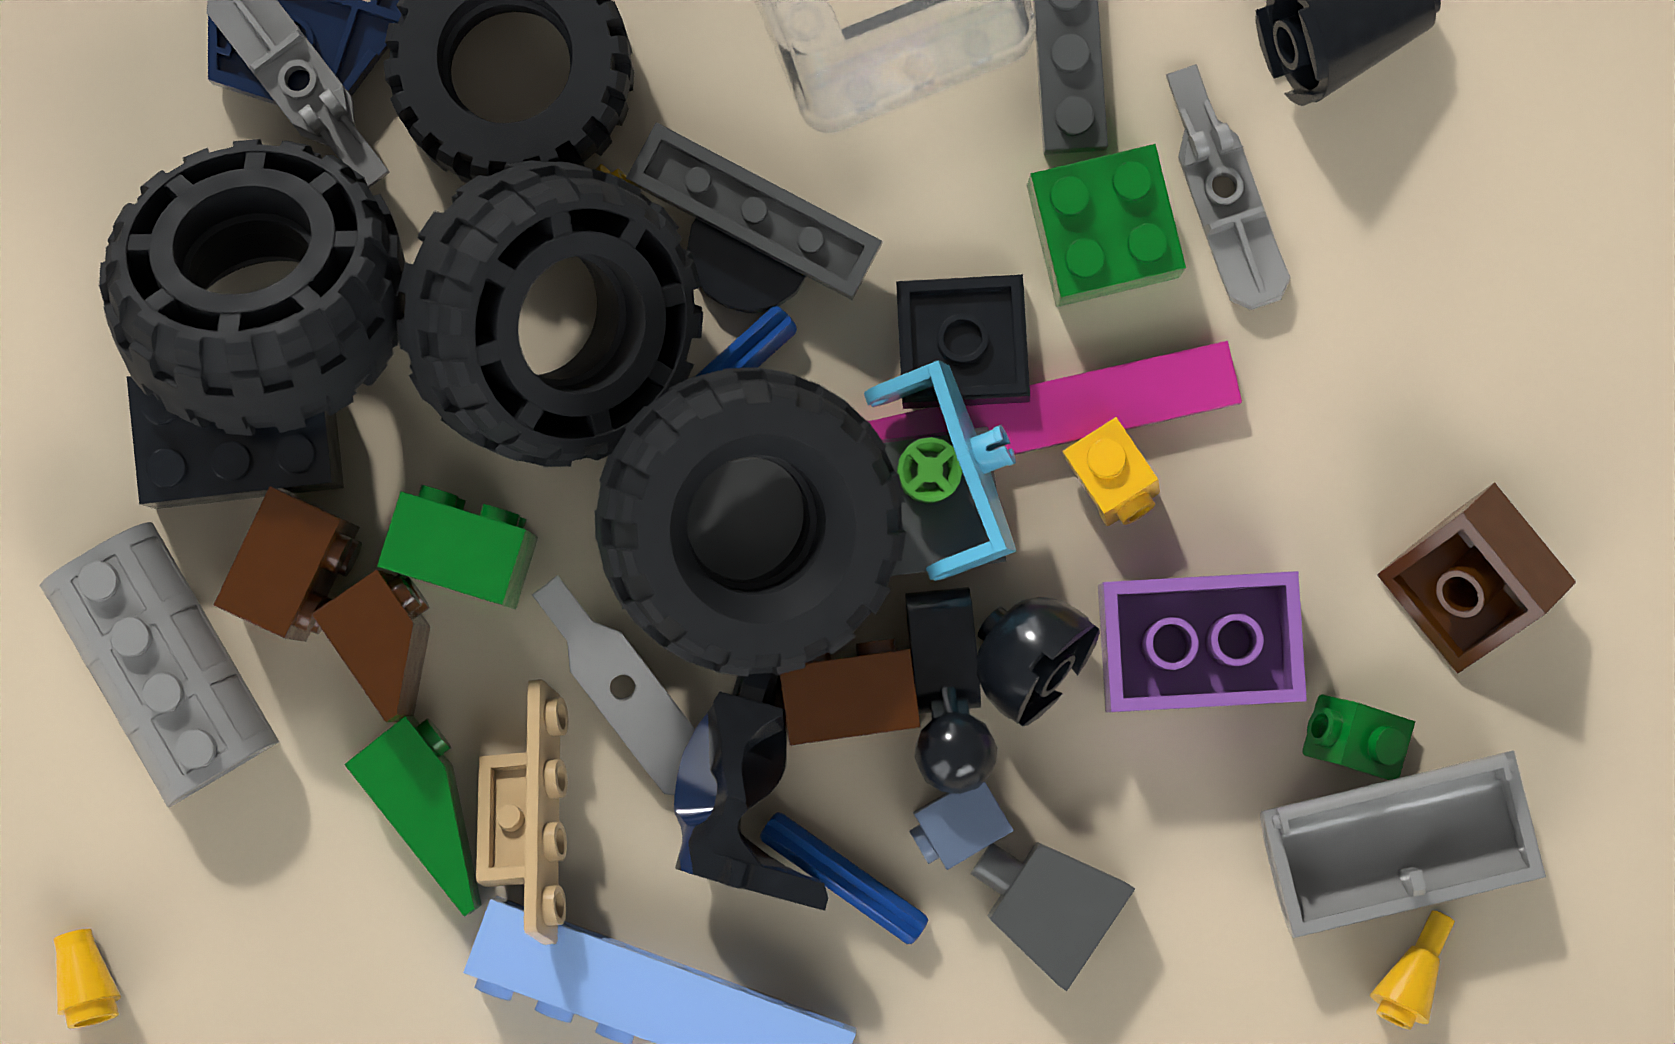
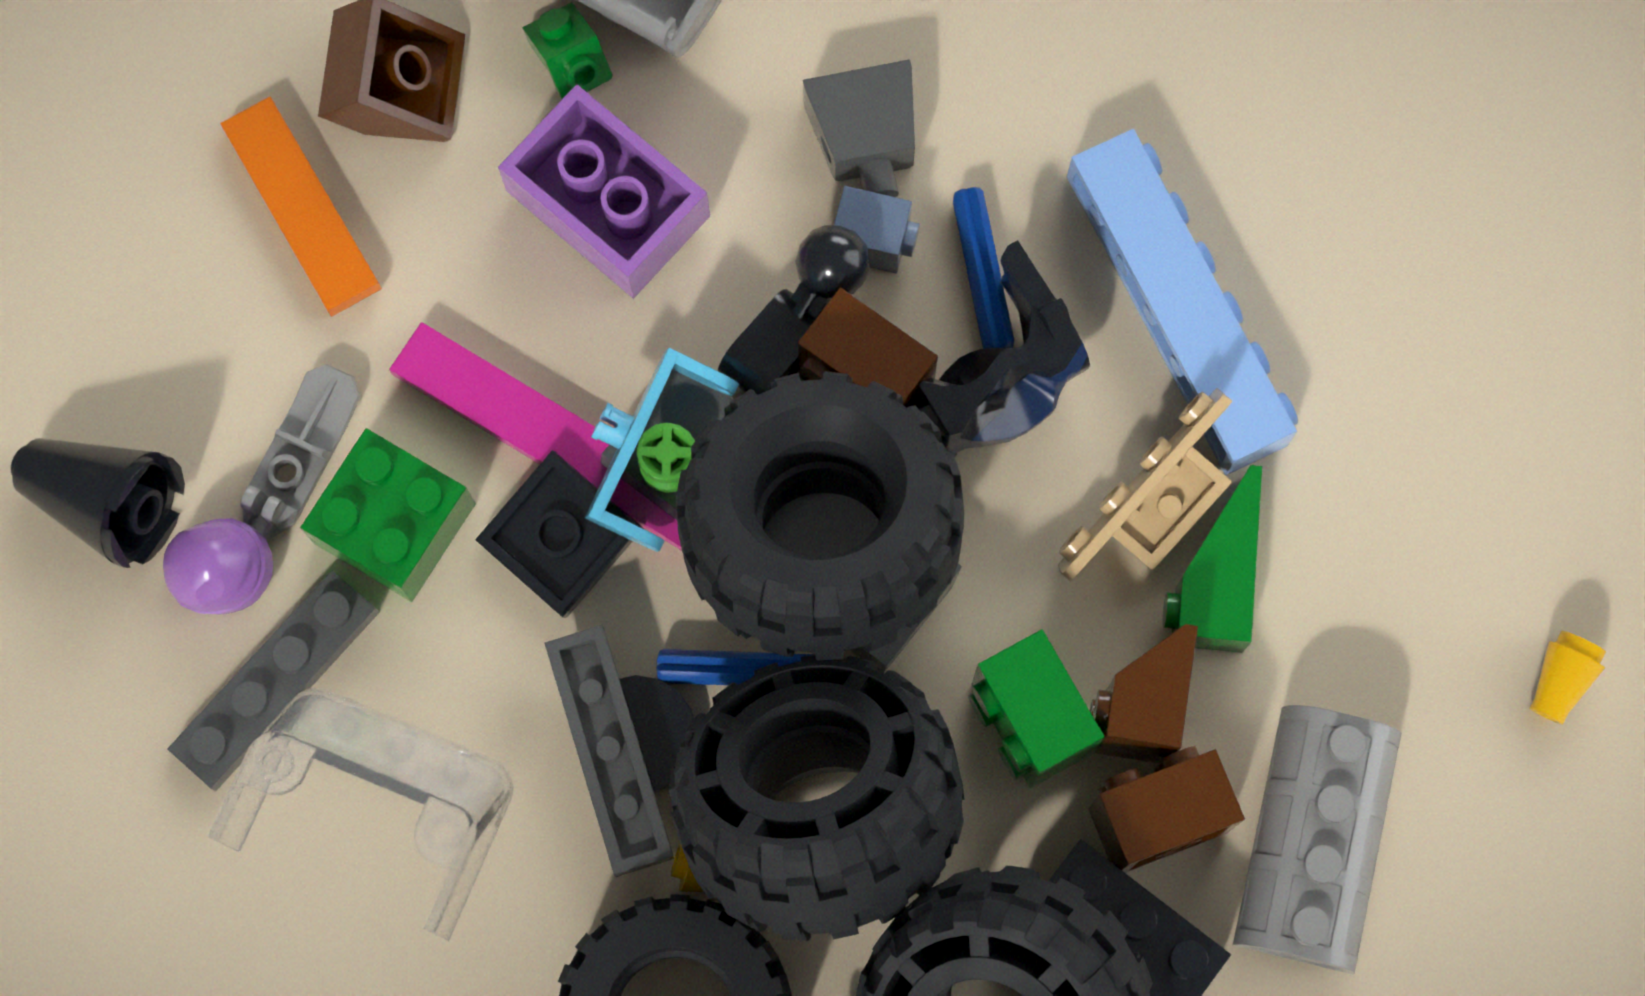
camera: 140 degrees left, 10 degrees down
light grey piece [532,575,695,795] -> none
black cylinder [977,597,1100,727] -> none
yellow bracket [1062,417,1160,526] -> none
none -> medium lavender hat [163,518,273,614]
none -> orange tile [220,96,382,317]

